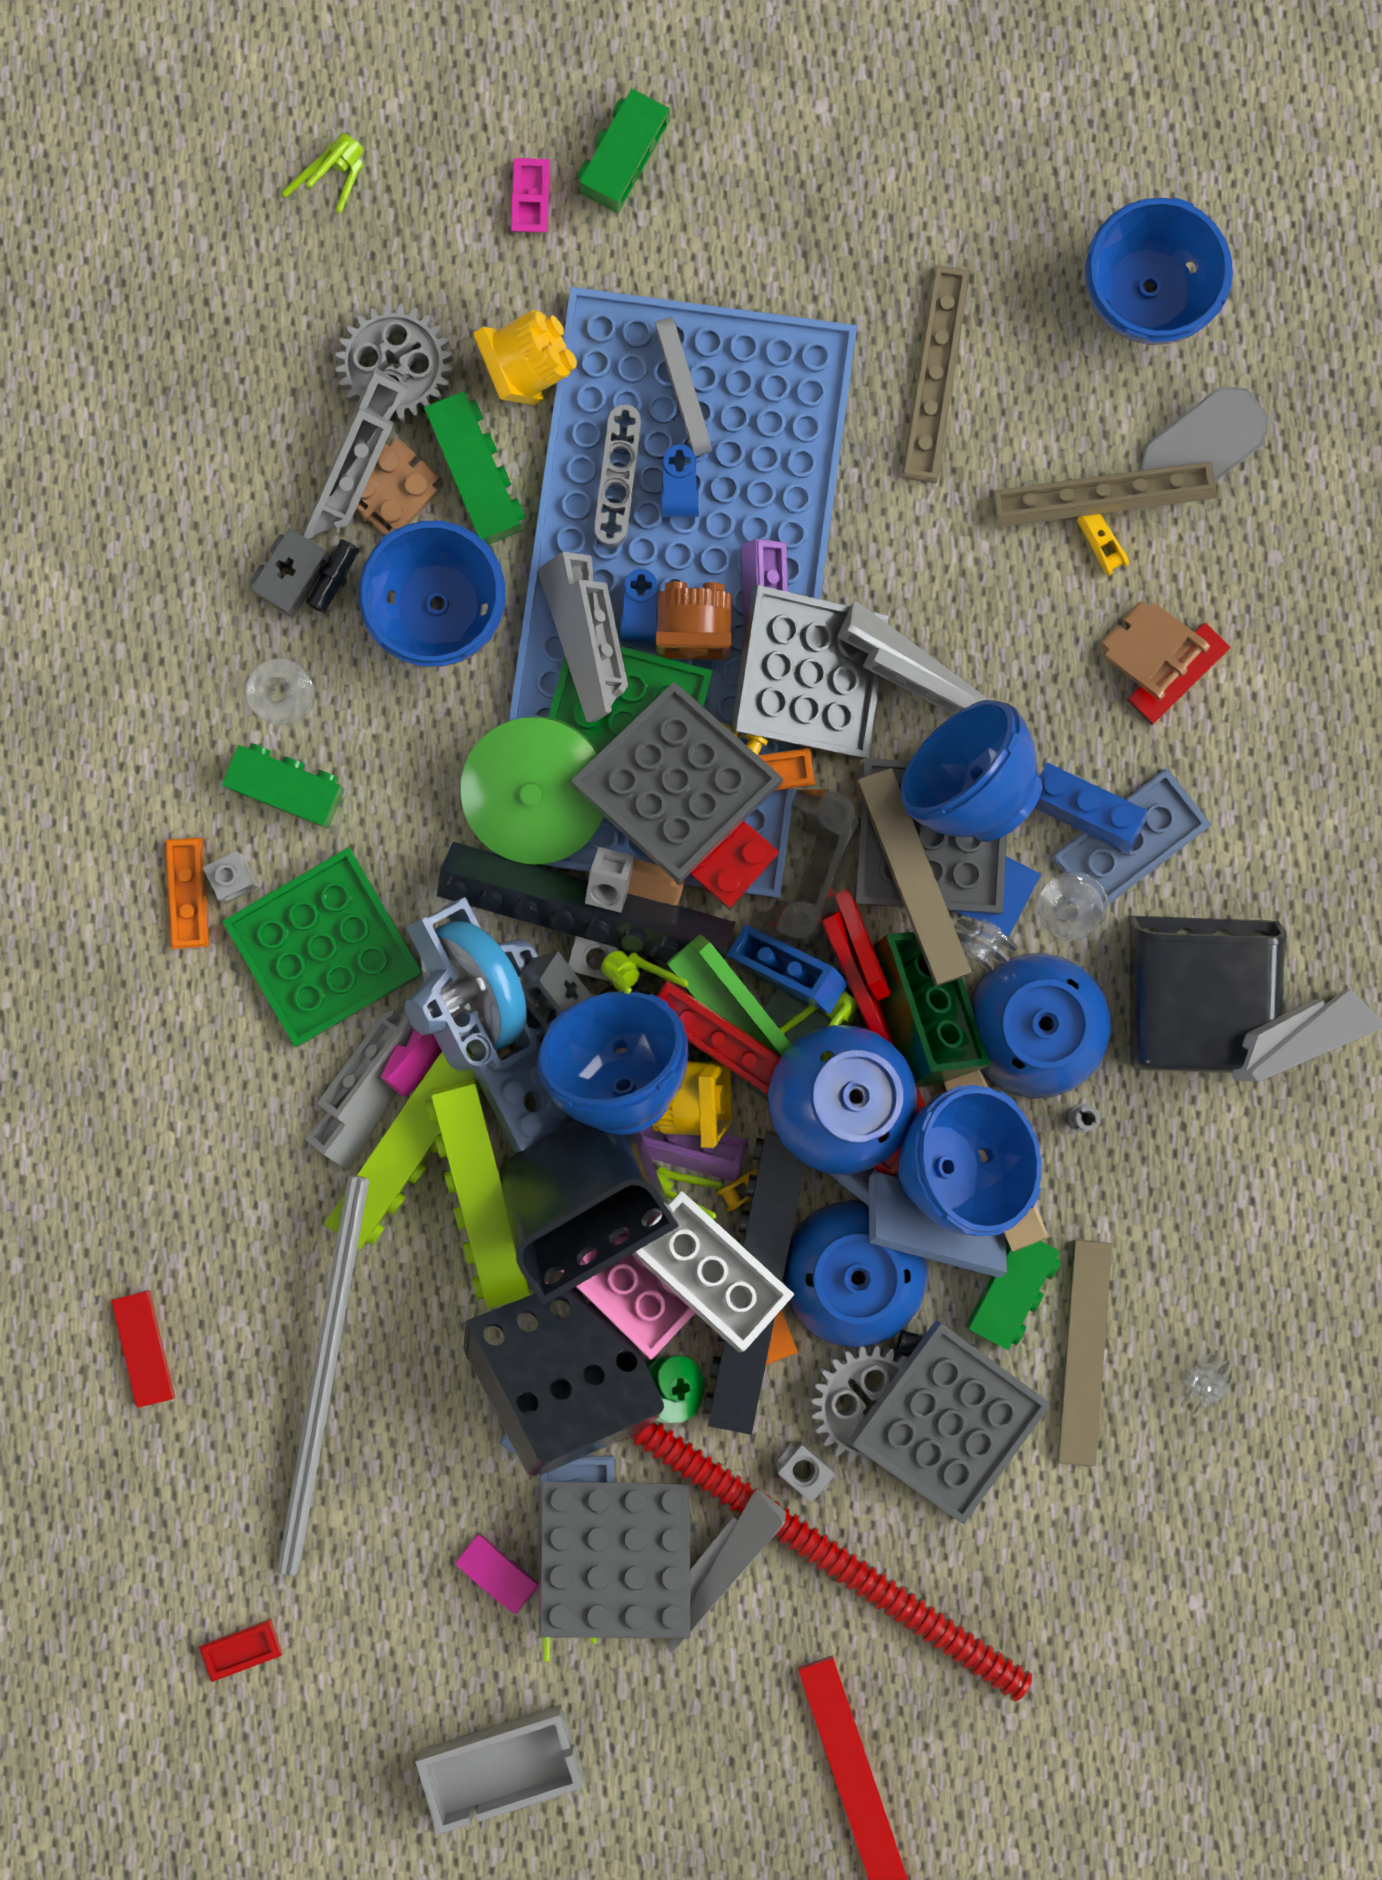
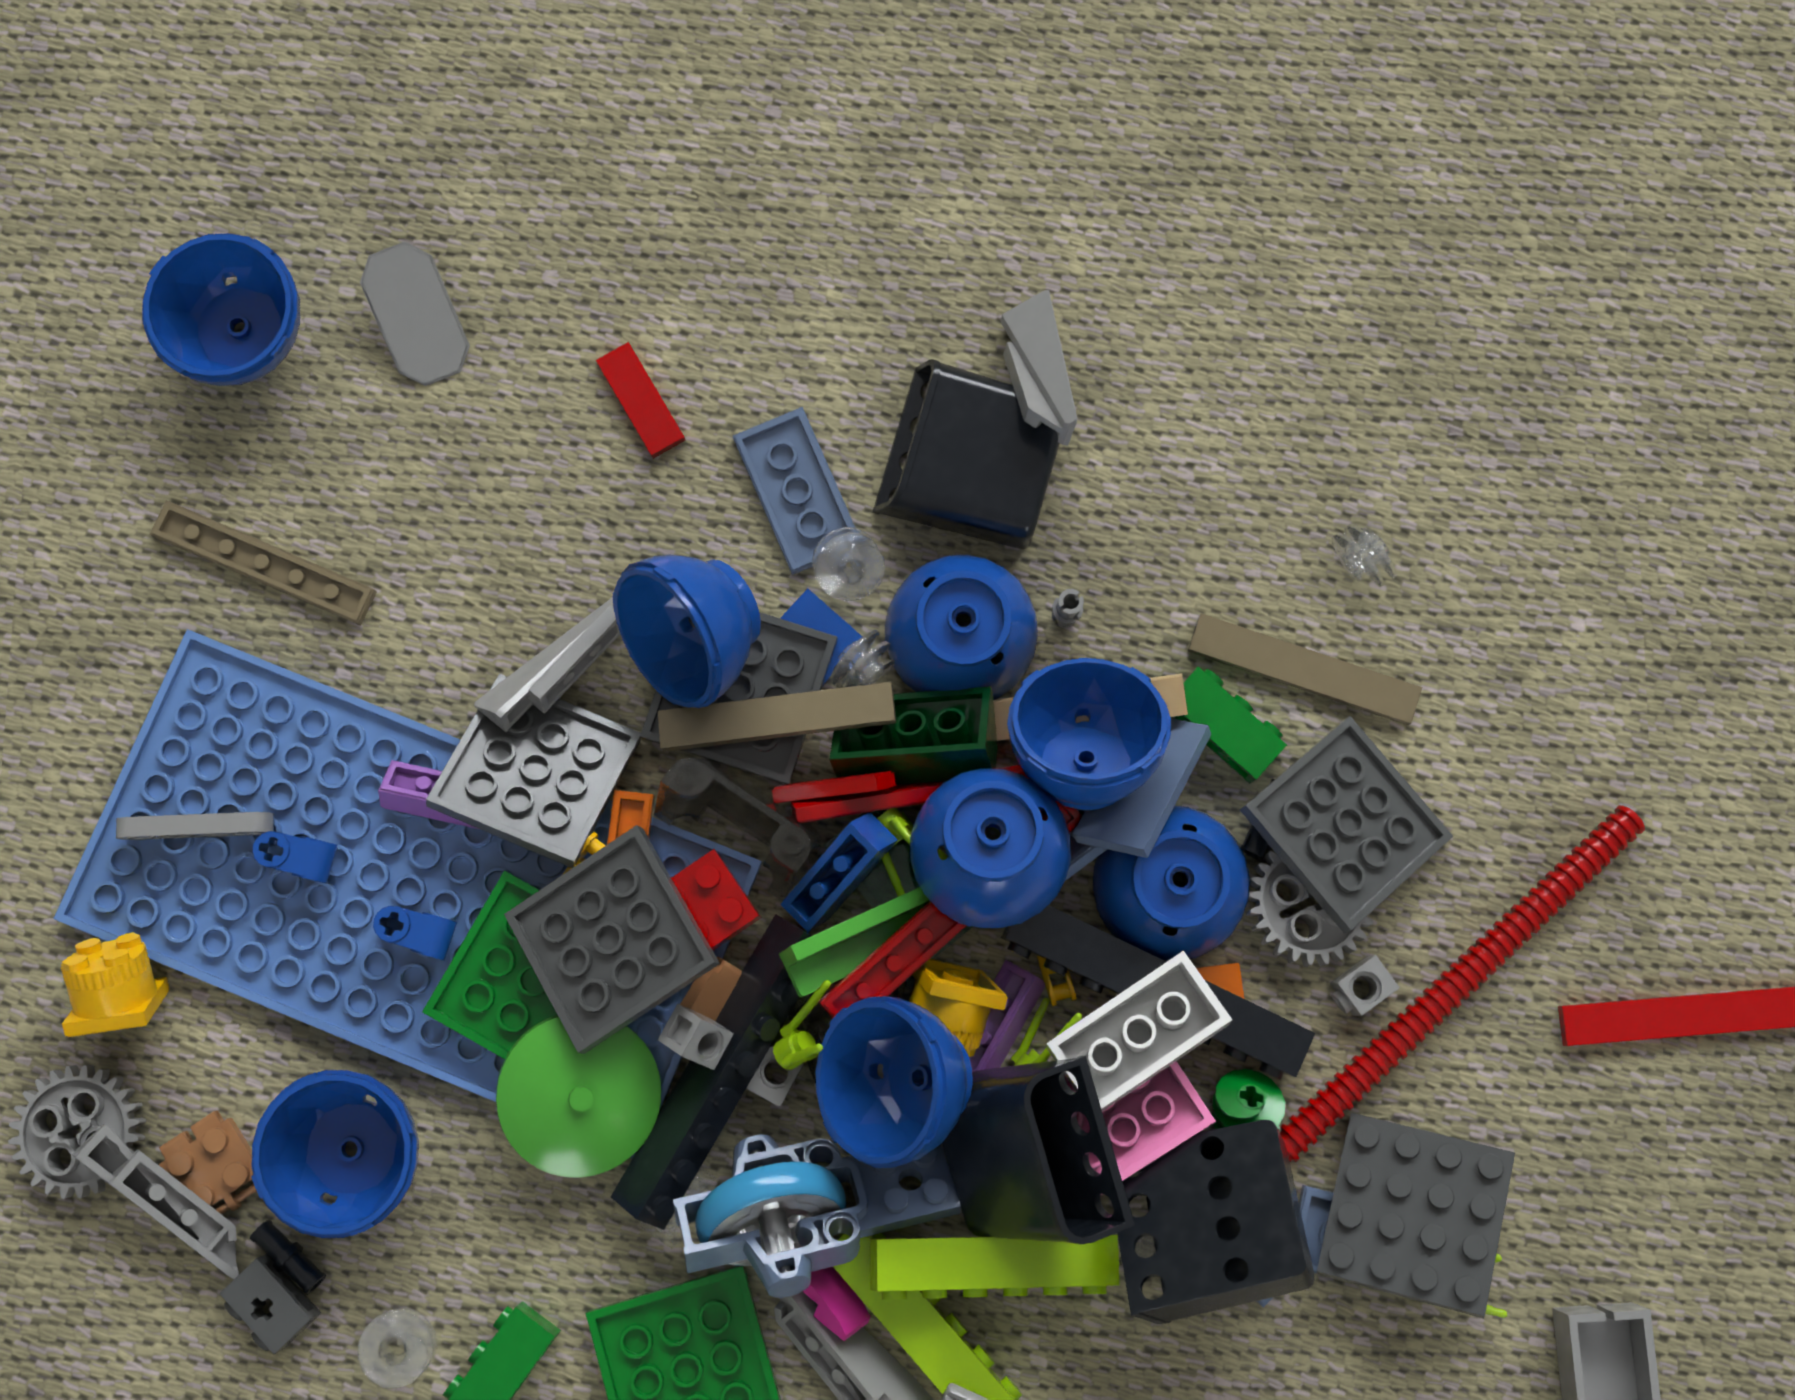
camera: 80 degrees left, 5 degrees down
green brick [424,391,526,545] -> none
dark pink slope [455,1534,539,1614] -> none
dark grey brick [519,951,593,1031] -> none
light grey wedge [538,552,628,722] -> none
light grey beam [595,404,641,548] -> none
dark orange piece [656,581,732,660] -> none
light grey wedge [668,1489,786,1653] -> none
dark tan tile [992,461,1217,527] -> none
blue brick [1034,762,1147,854] -> none
yellow bar [1076,514,1129,576] -> none
medium nougat plate [1101,601,1210,701] -> none

